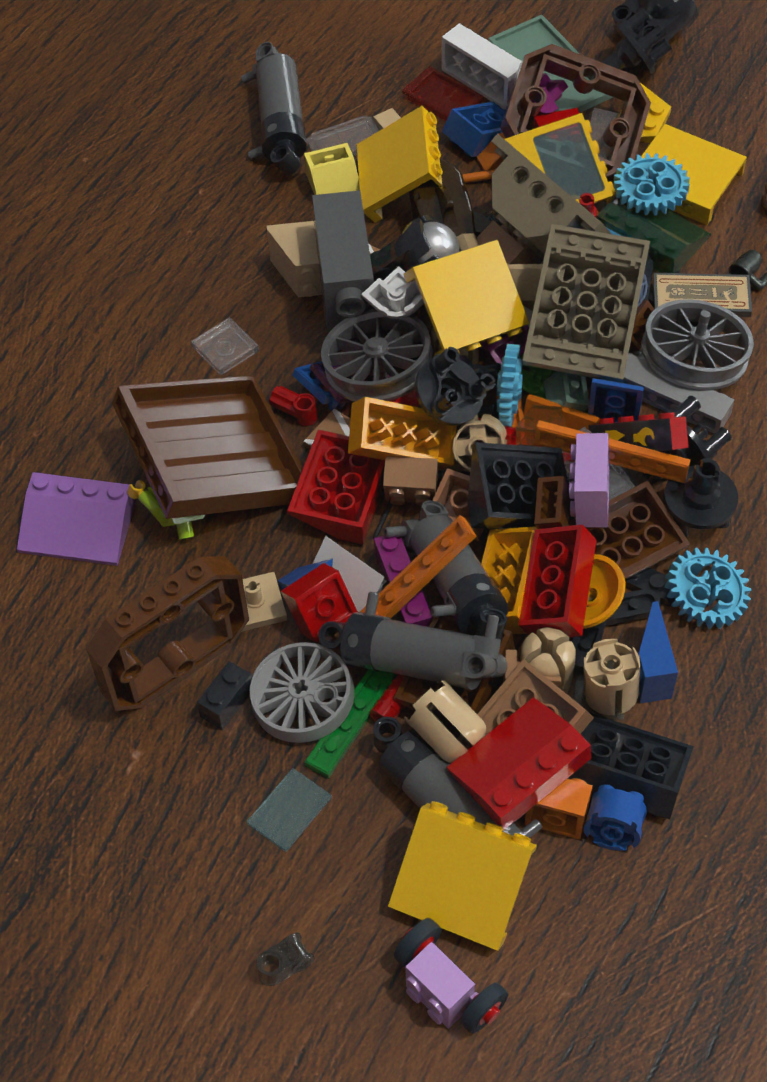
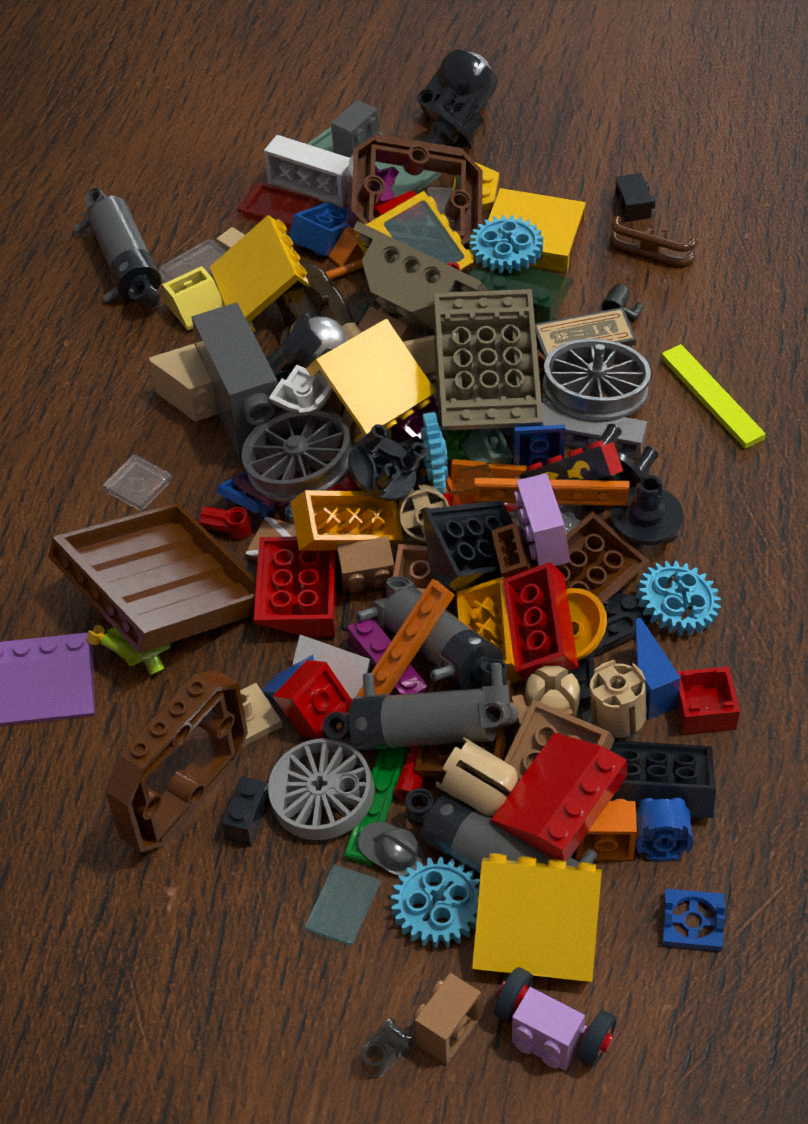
camera: 15 degrees left, 5 degrees down
none -> dark grey brick [331,100,379,158]
none -> dark grey piece [358,822,423,876]
none -> medium azure gear [391,857,480,948]
none -> medium nougat brick [414,973,481,1065]
none -> blue piece [662,888,725,951]
none -> red container [677,666,740,735]

